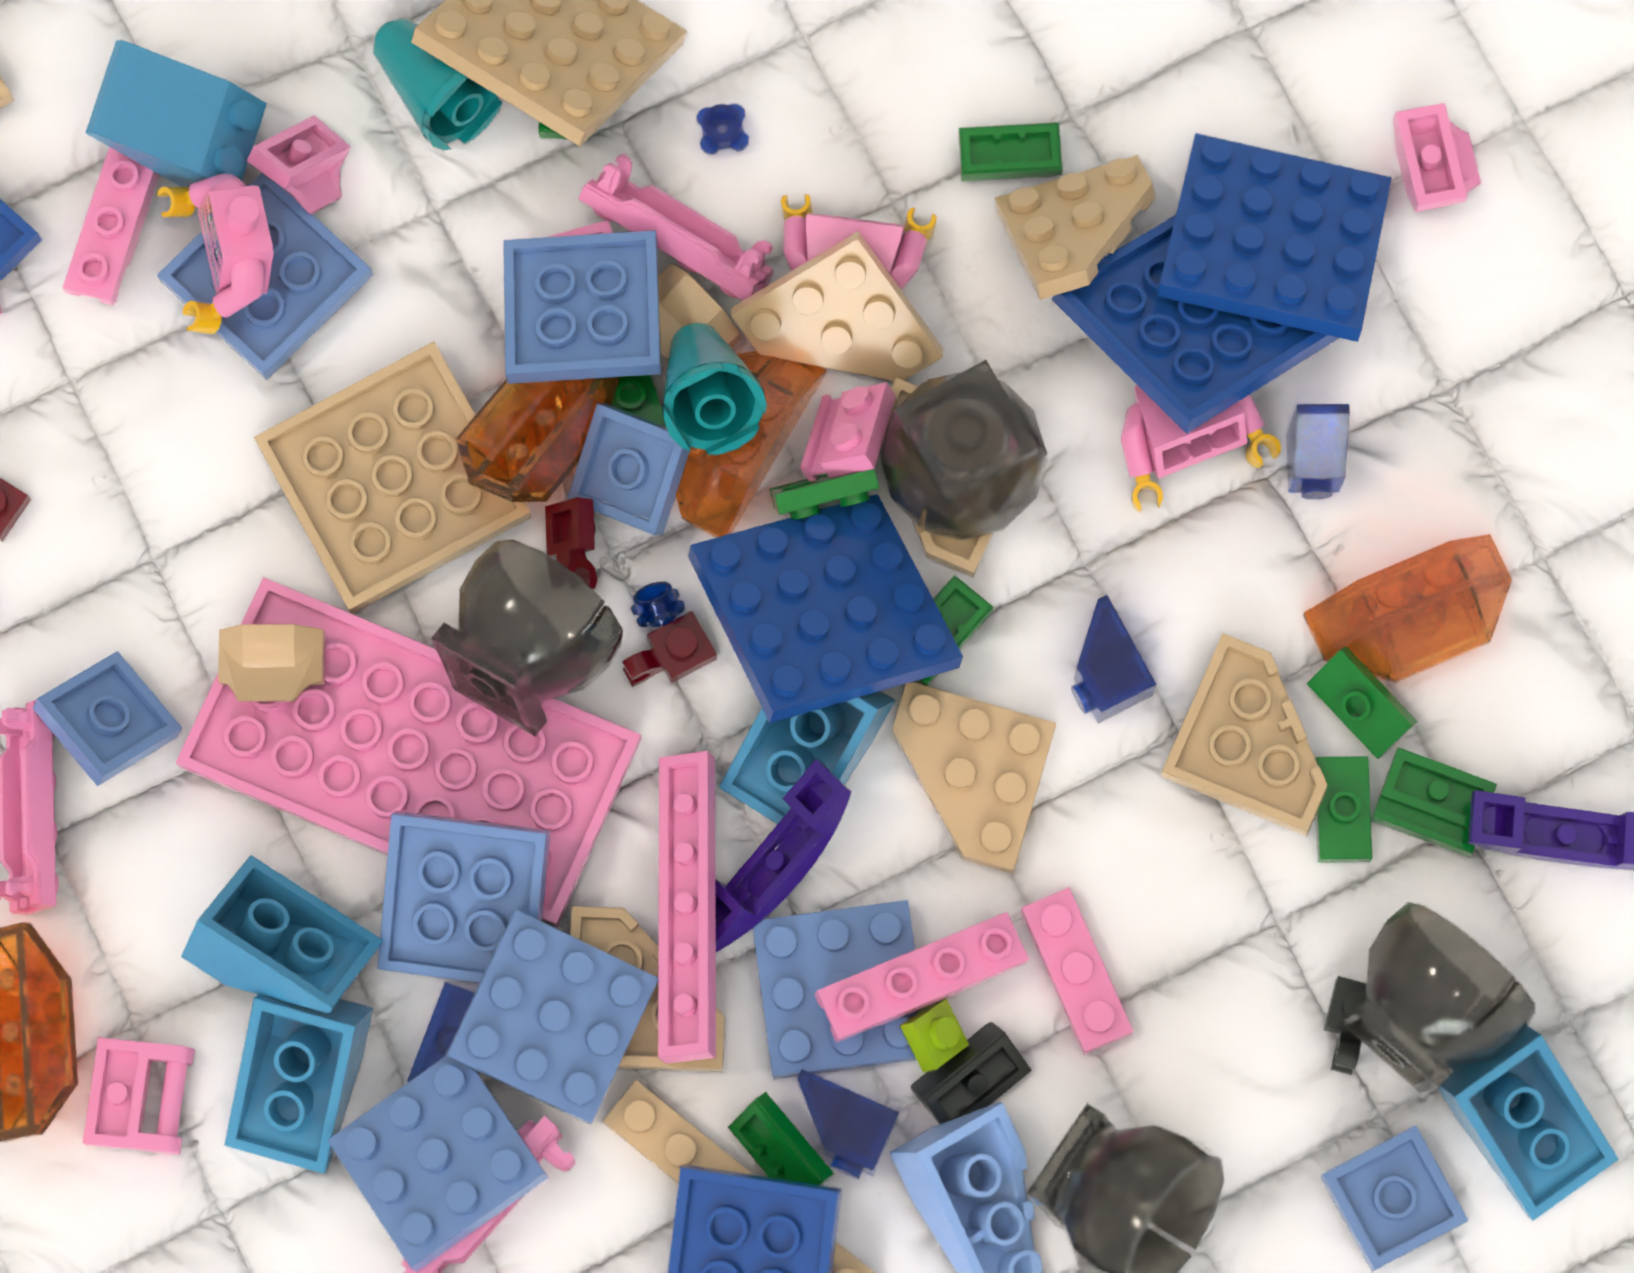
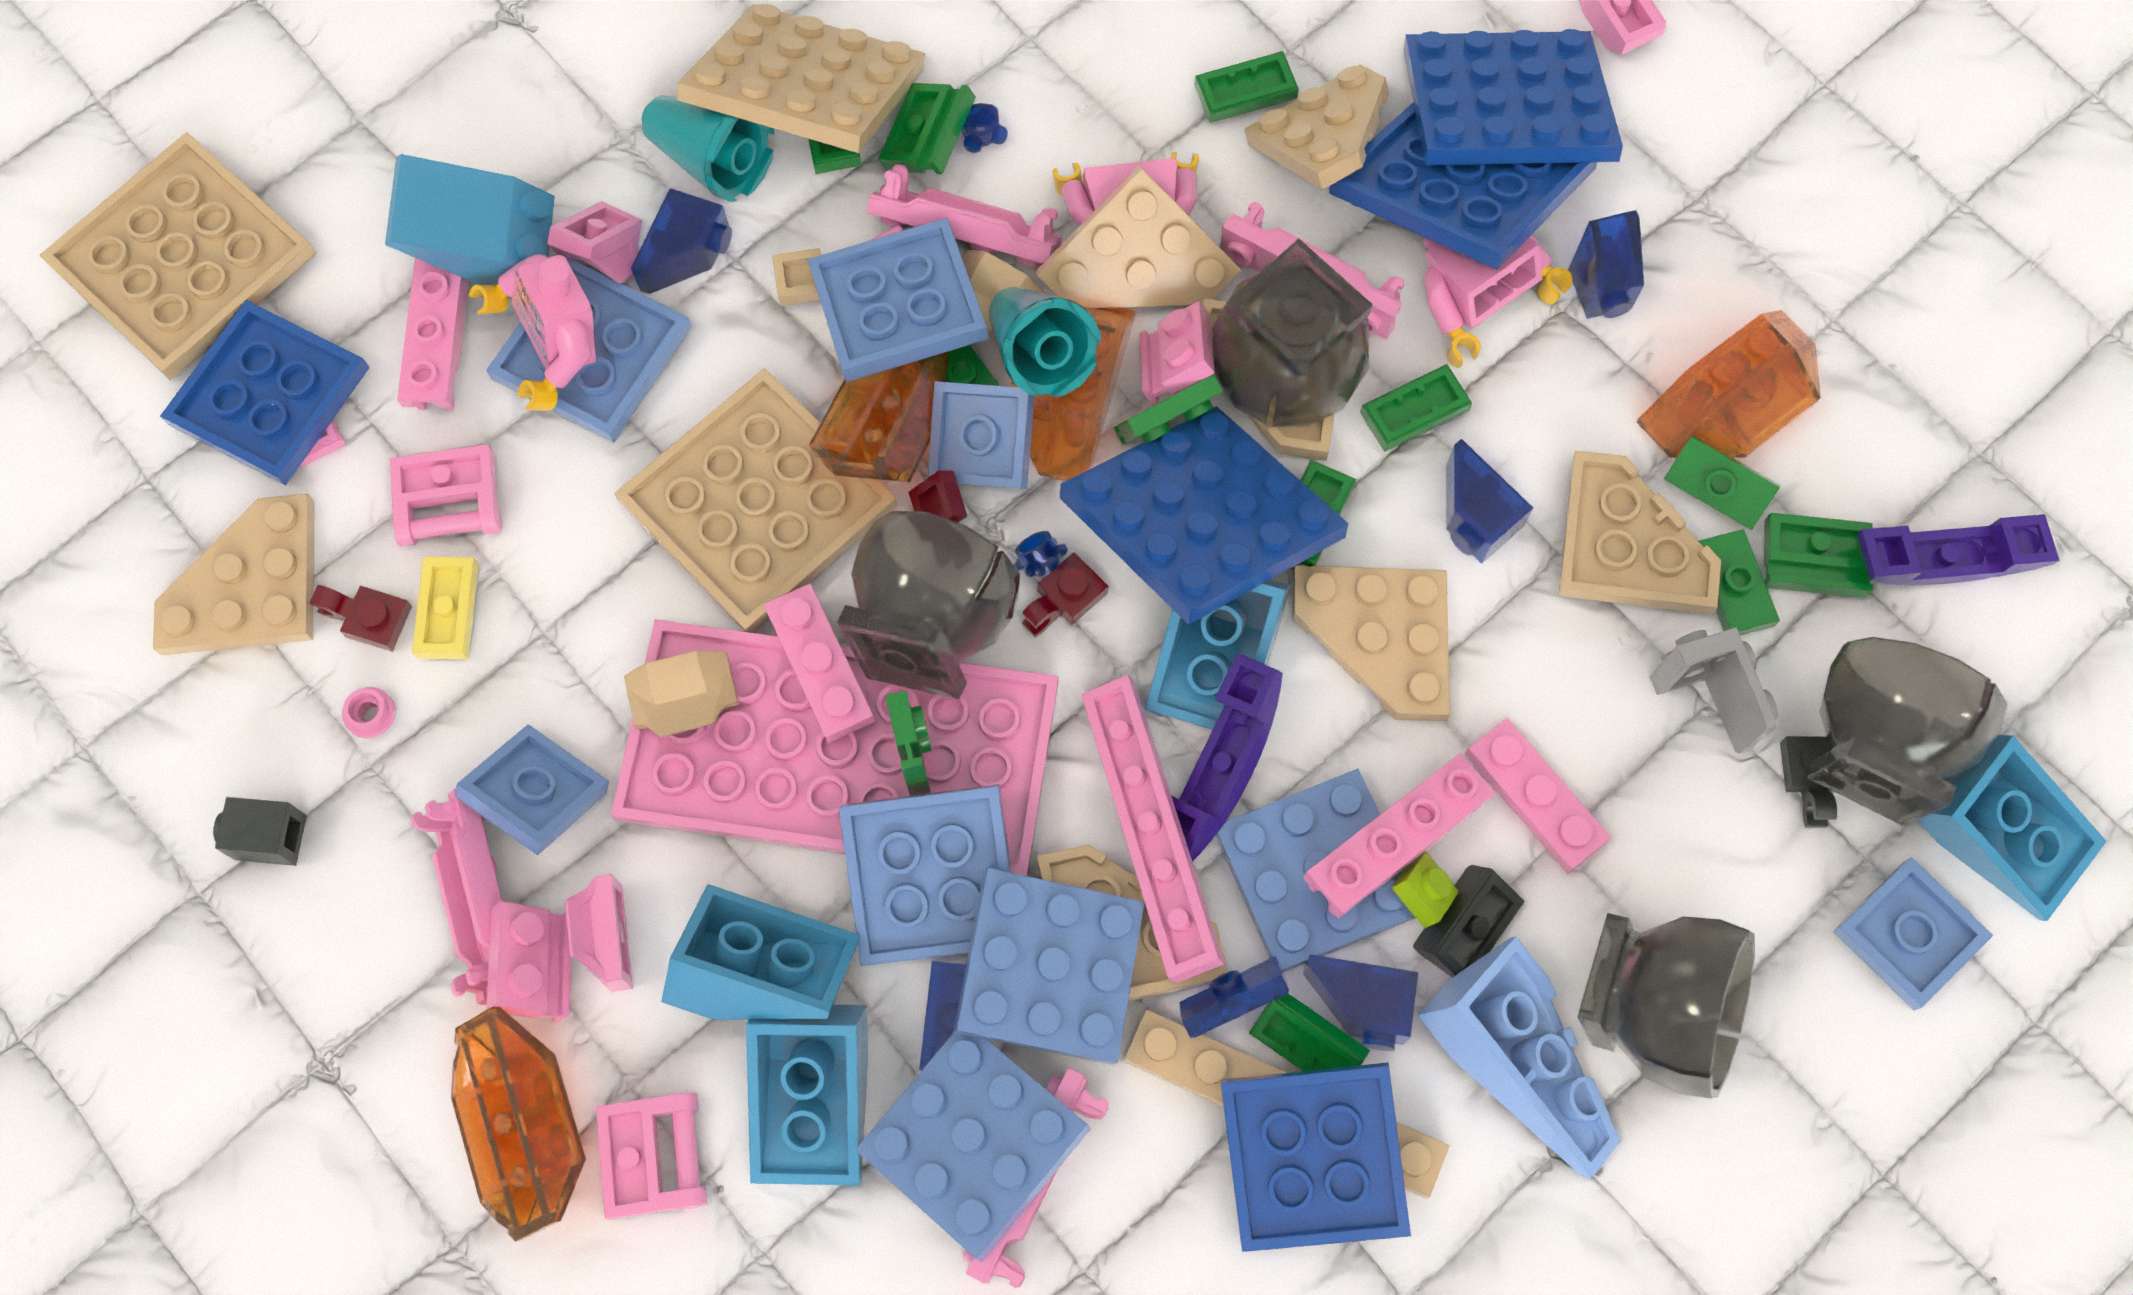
camera: 15 degrees left, 5 degrees down
none -> bright pink plate [390,444,502,547]
none -> light yellow plate [412,557,479,659]
none -> bright pink plate [486,901,571,1022]
none -> bright pink slope [565,874,633,992]
none -> clear blue slope [631,188,732,294]
none -> bright pink plate [763,583,875,743]
none -> tan plate [772,248,821,307]
none -> green plate [878,83,976,174]
none -> green plate [885,690,932,796]
none -> clear blue plate [1179,956,1289,1038]
none -> bright pink piece [1220,202,1404,339]
none -> green plate [1360,364,1472,452]
none -> light grey bracket [1650,627,1778,754]

